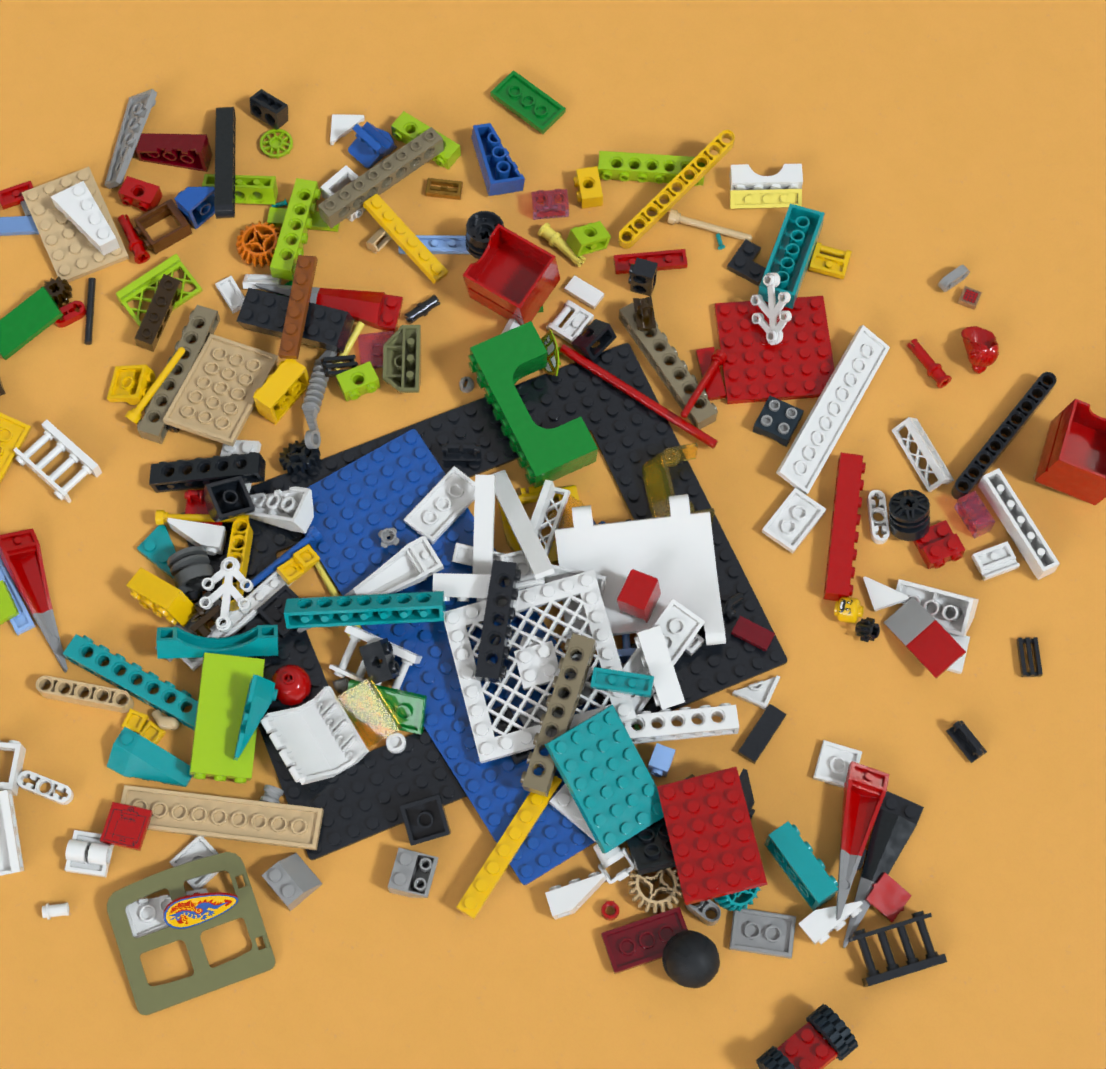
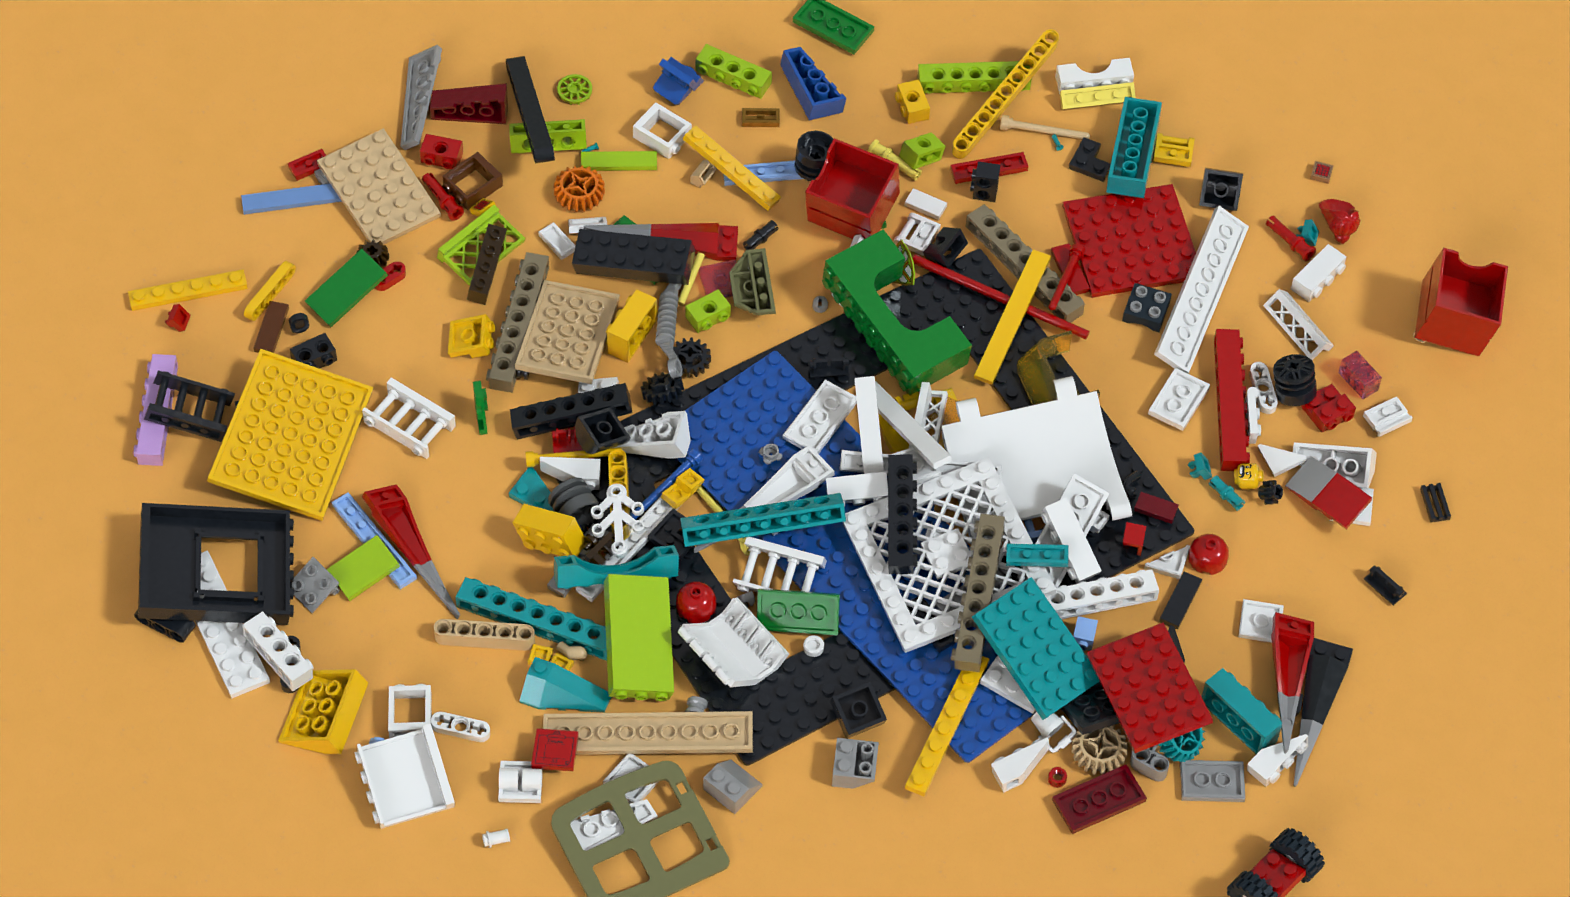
camera: 10 degrees left, 10 degrees down
white wedge [51,181,120,255] -> none
black bar [84,278,96,345] -> none
yellow piece [125,347,185,424] -> none
shield [163,892,238,929] -> none
blue slope [174,187,215,229] -> none
teal wedge [233,674,278,761] -> none
black brick [250,89,288,130] -> none
lime brick [270,178,321,281] -> none
dark orange plate [278,255,318,359] -> none
dark tan brick [318,127,444,228] -> none
black tile [321,355,358,377] -> none
white tile [330,114,365,145] -> none
clear yellow tile [337,677,402,748] -> none
black brick [359,638,400,685] -> none
clear pink brick [531,189,569,220] -> none
red piece [617,569,661,623] -> none
dark brown hips [633,296,656,332] -> none
black piece [662,930,720,988] -> none
white plant [751,272,792,345] -> none
black fence [848,911,947,987] -> none
piece [865,872,912,922] -> none
light grey beam [938,265,970,292] -> none
black beam [951,372,1057,500] -> none
white brick [978,468,1060,580] -> none
none -> yellow tile [470,198,497,216]
none -> green wing [473,381,488,435]
none -> black gear [673,337,711,378]
none -> yellow tile [974,249,1051,385]
none -> red panel [1123,522,1146,556]
none -> teal tile [1188,452,1212,480]
none -> red cylinder [1188,534,1229,575]
none -> black brick [1199,168,1243,211]
none -> teal pin [1209,475,1245,511]
none -> white plate [1245,387,1261,444]
none -> white brick [1291,244,1347,302]
none -> teal tile [1296,219,1319,246]

